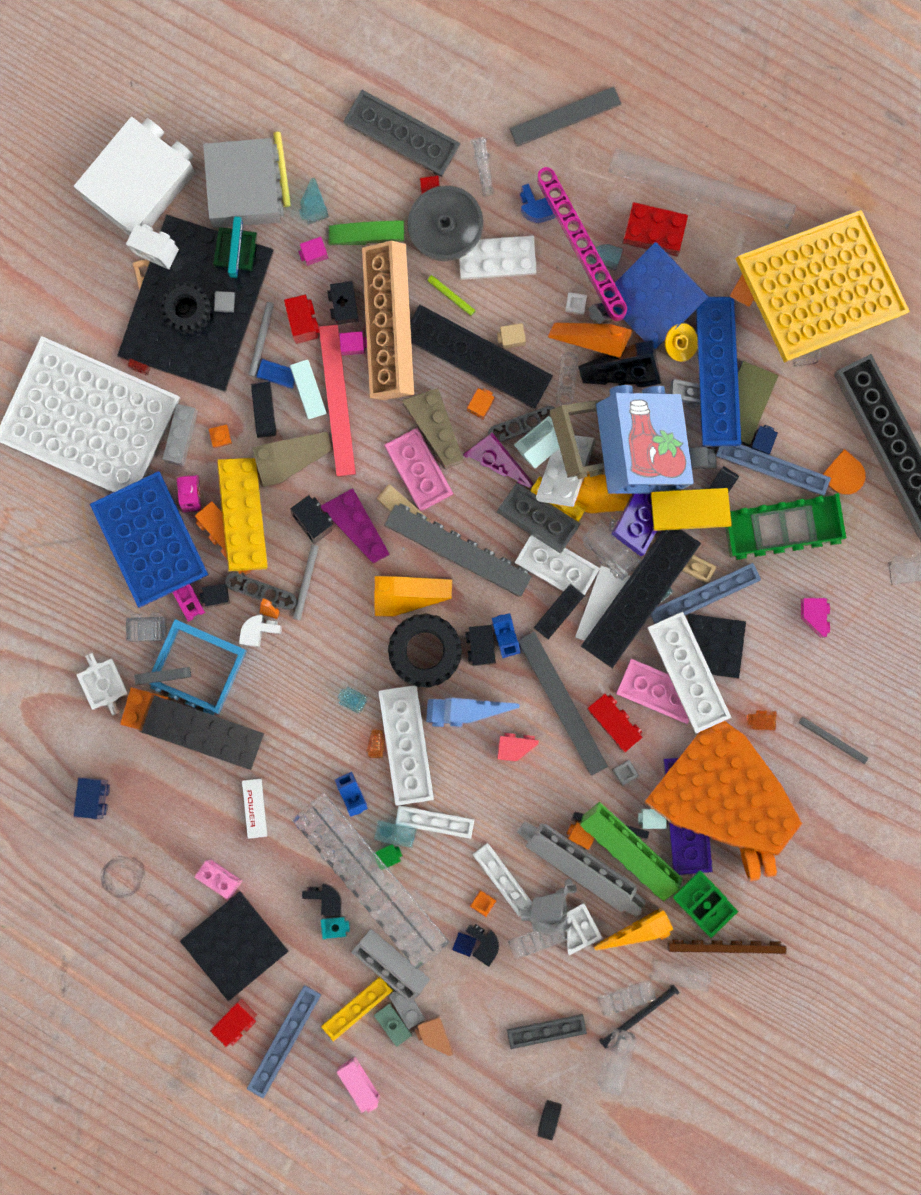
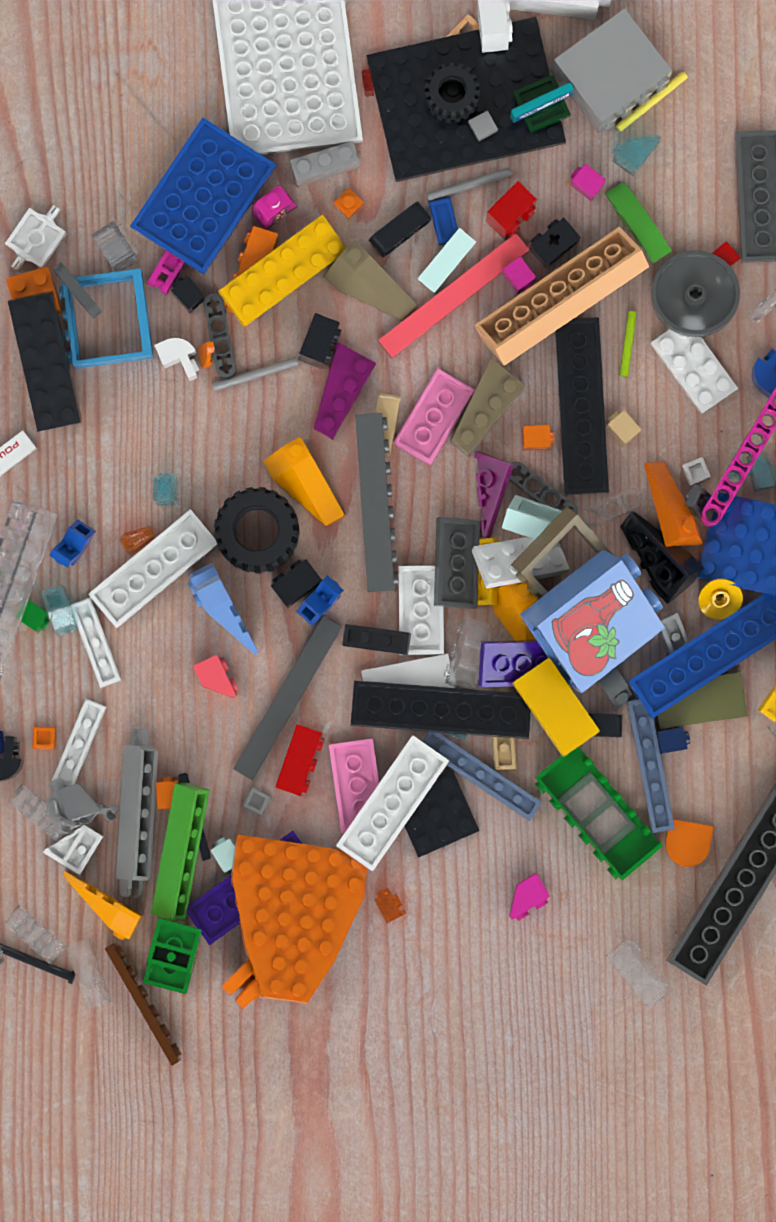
camera: 60 degrees right, 0 degrees up
dark grey bar [799,717,868,764] -> none

